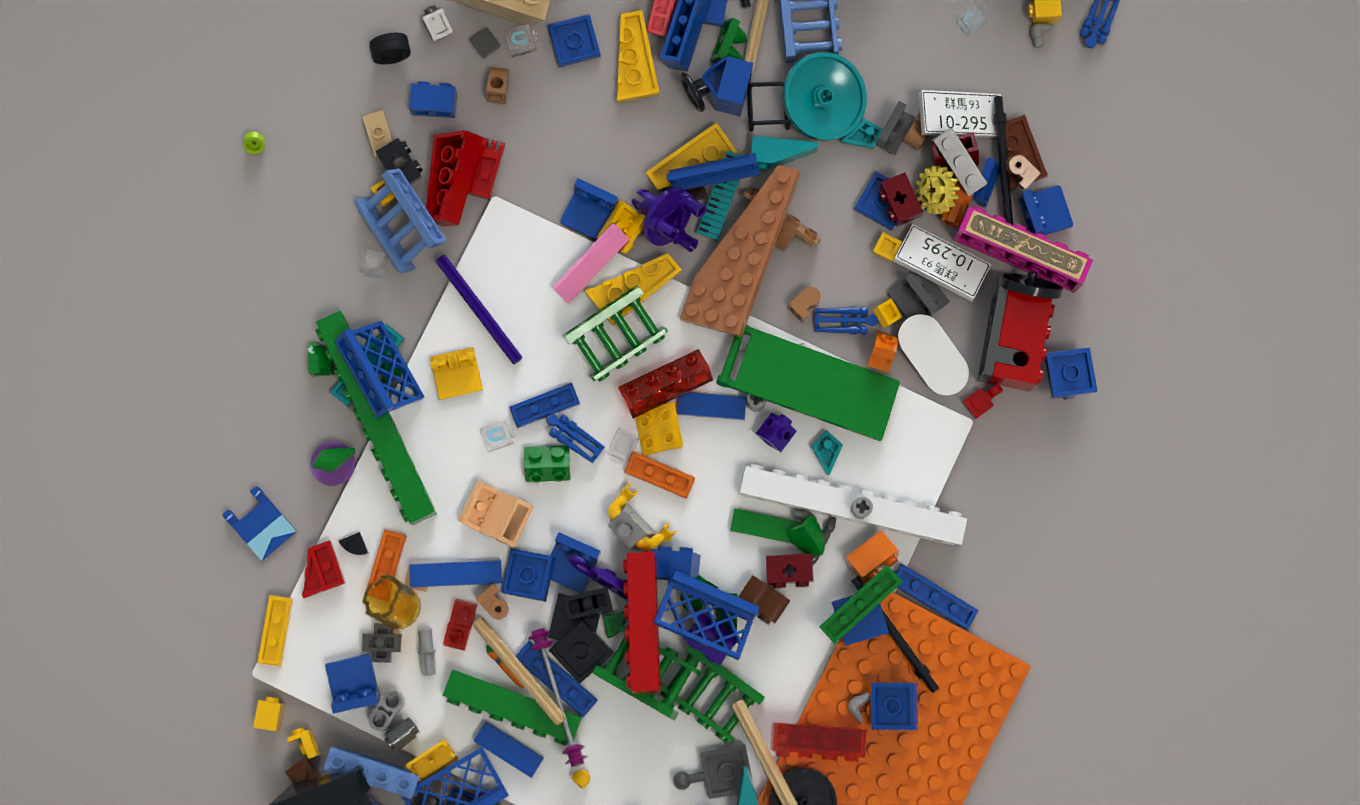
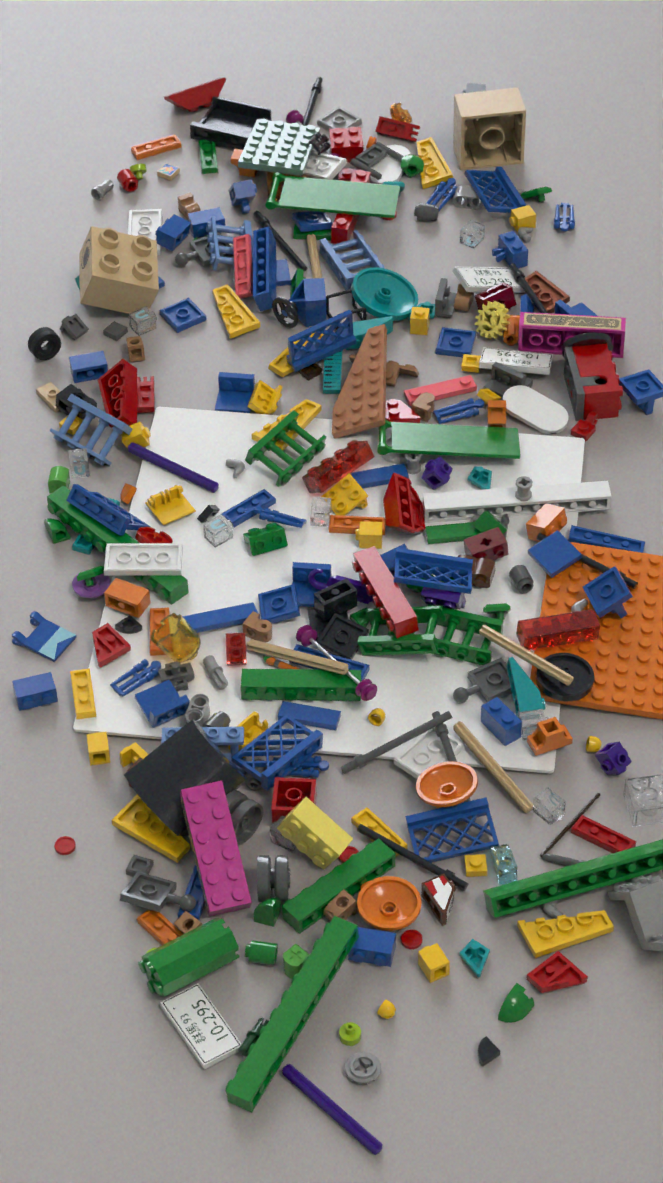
camera: 15 degrees left, 35 degrees down
light nougat piece [457,480,534,547] -> none
bright pink tile [552,224,629,304] -> none
torso [607,483,676,552] -> none
dark purple piece [632,188,707,252] -> none
green plate [819,564,903,644] -> none
dark red brick [877,172,923,227] -> none
light grey plate [933,128,988,196] -> none
leg [1005,155,1041,189] -> none
none -> blue brick [12,672,58,711]
none -> bright green piece [48,466,70,493]
none -> white tile [104,543,183,576]
none -> orange brick [104,578,151,618]
none -> blue piece [110,659,161,696]
none -> yellow brick [121,422,151,449]
none -> orange tile [121,483,137,504]
none -> red tile [135,527,173,543]
none -> black tile [197,505,220,523]
none -> light grey animal [226,459,245,478]
none -> yellow brick [356,521,383,549]
none -> red wedge [383,473,425,534]
none -> wing [385,399,420,423]
none -> coral plate [404,375,477,406]
none -> yellow brick [410,307,430,335]
none -> green piece [483,603,511,620]
none -> blue brick [492,231,528,269]
none -> dark grey brick [509,565,534,593]

